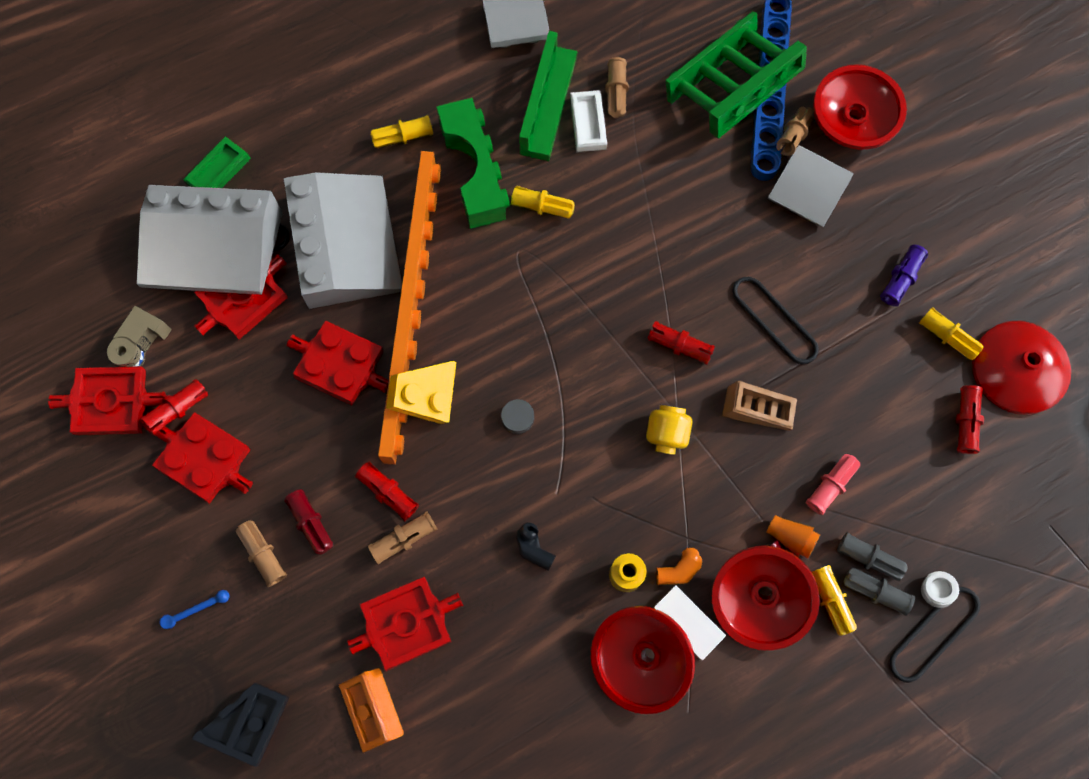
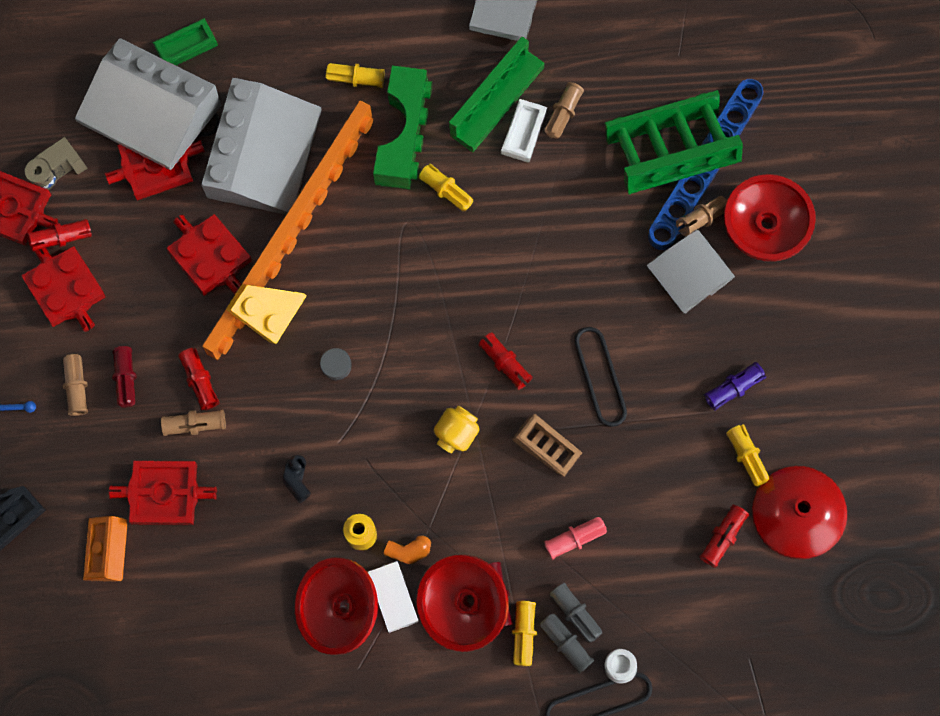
camera: 30 degrees right, 0 degrees up
orange cone [766,515,820,559] -> none

